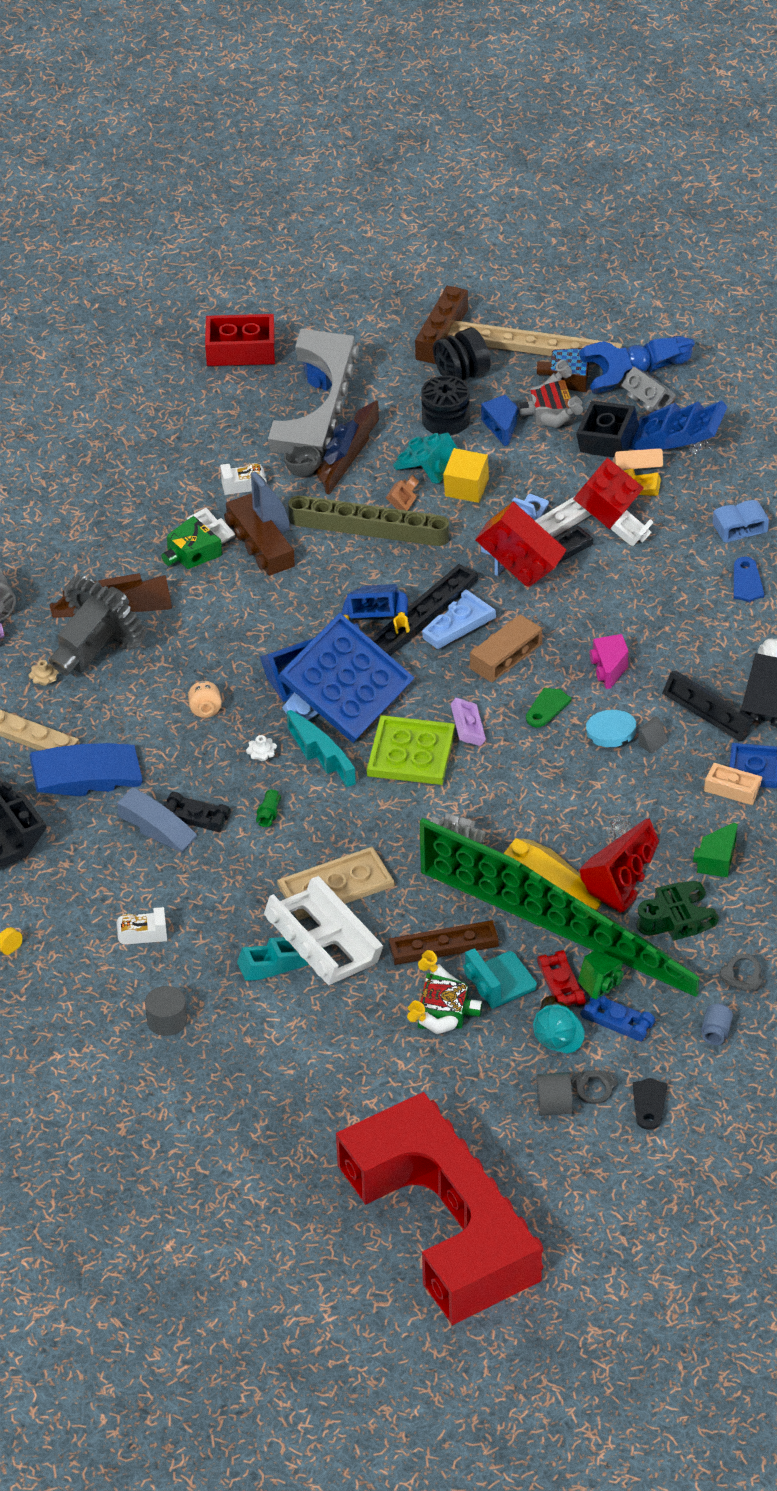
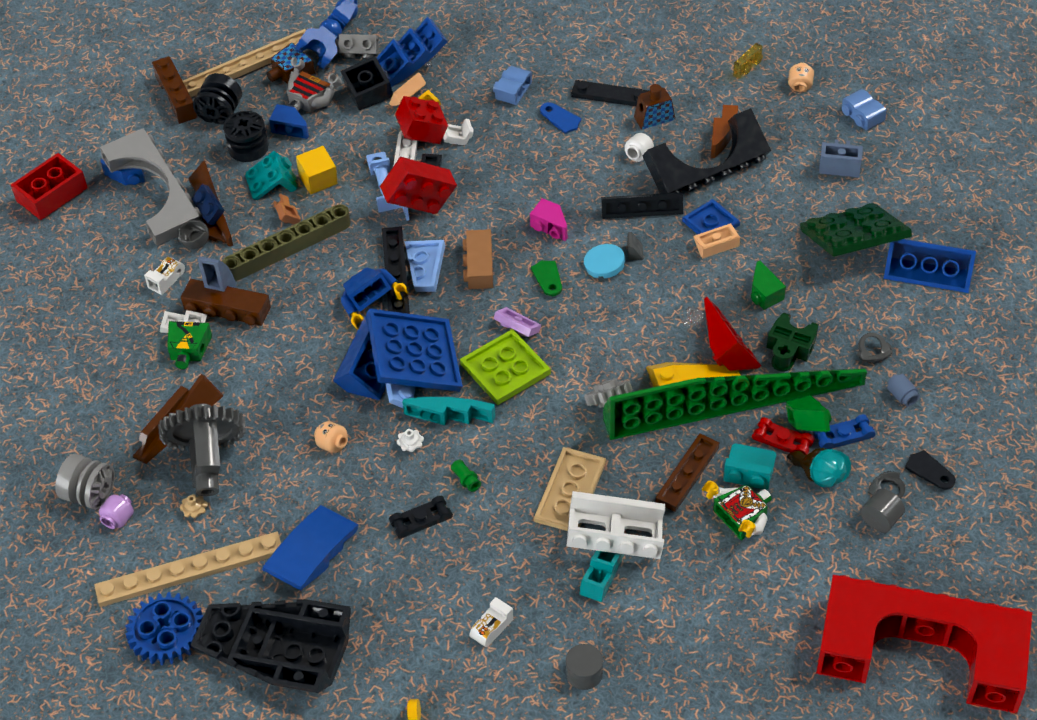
camera: 45 degrees left, 5 degrees up
sand blue slope [117,787,197,853] -> none

